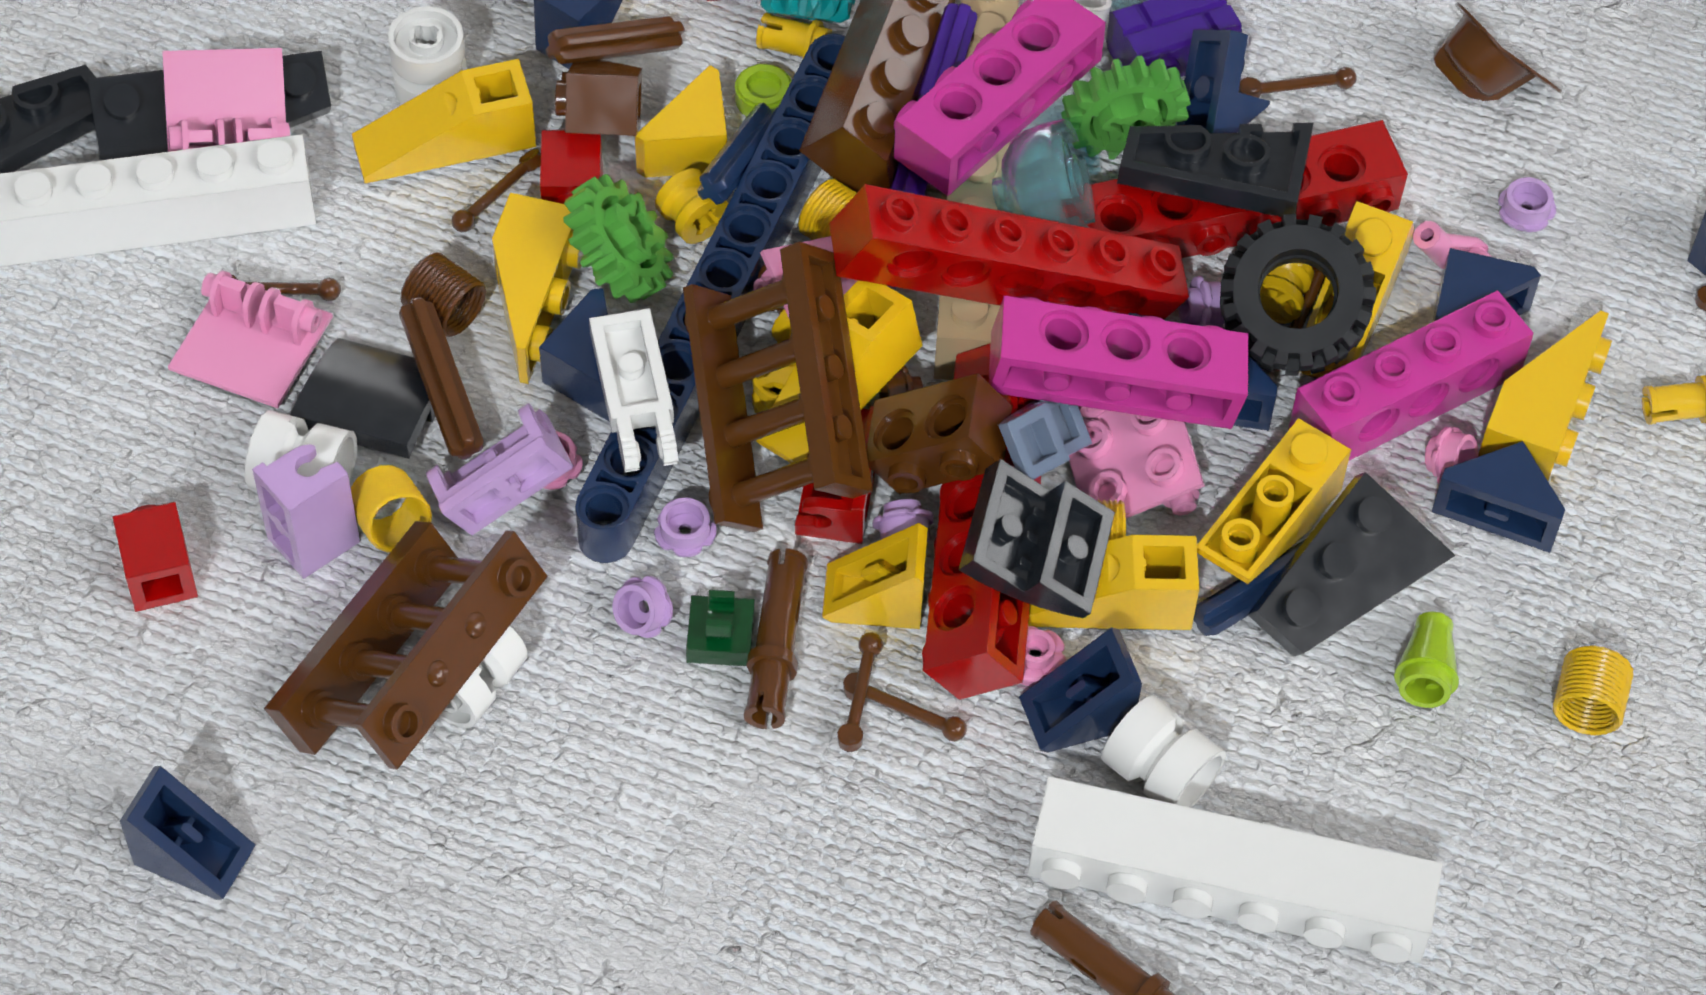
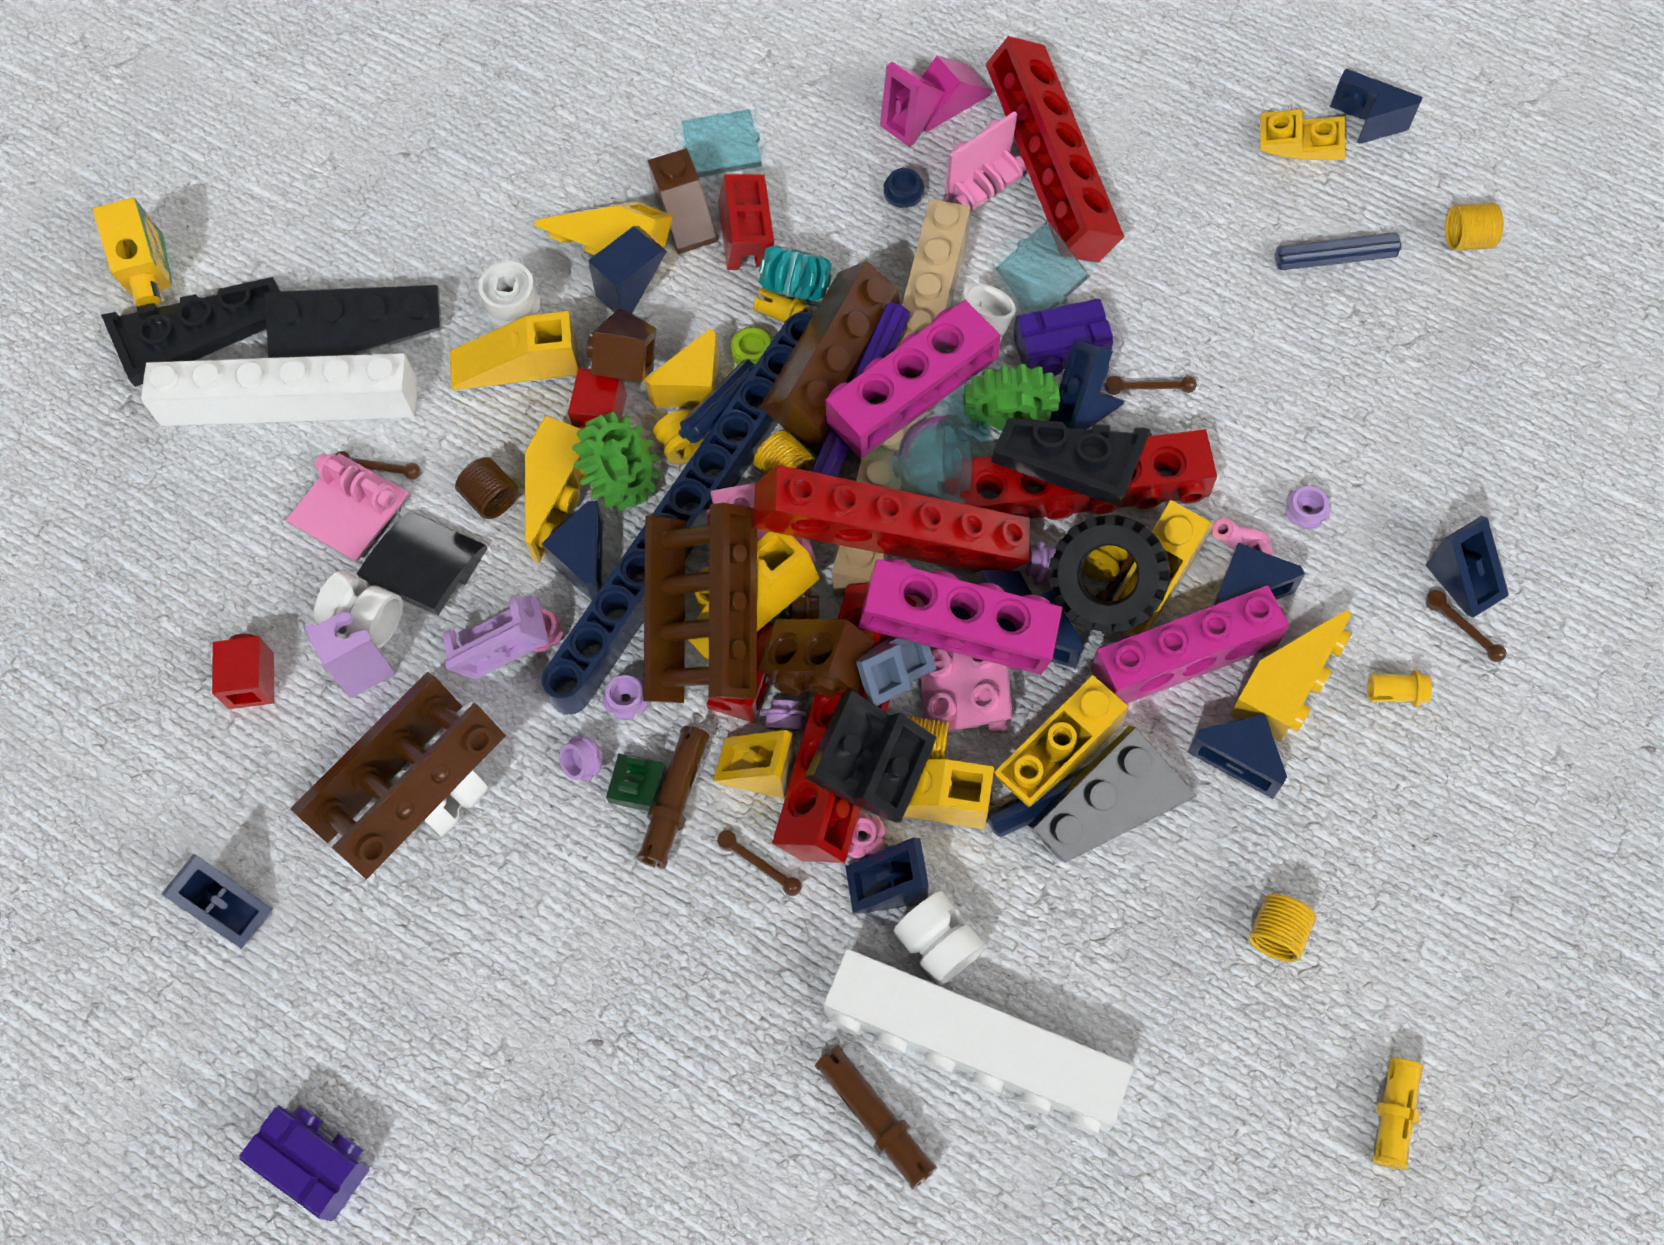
camera: 15 degrees right, 10 degrees up
bright pink hinge [162,48,290,152] -> none
yellow piece [351,465,432,552] -> none
reddish brown axle [399,297,484,460] -> none
reddish brown hinge [451,149,541,233] -> none
reddish brown axle [545,16,685,64] -> none
white hinge [589,308,679,473] -> none
reddish brown hinge [837,632,883,752] -> none
lime cone [1394,611,1459,708] -> none
bright pink plate [1425,427,1479,485] -> none
reddish brown piece [1433,2,1562,101] -> none

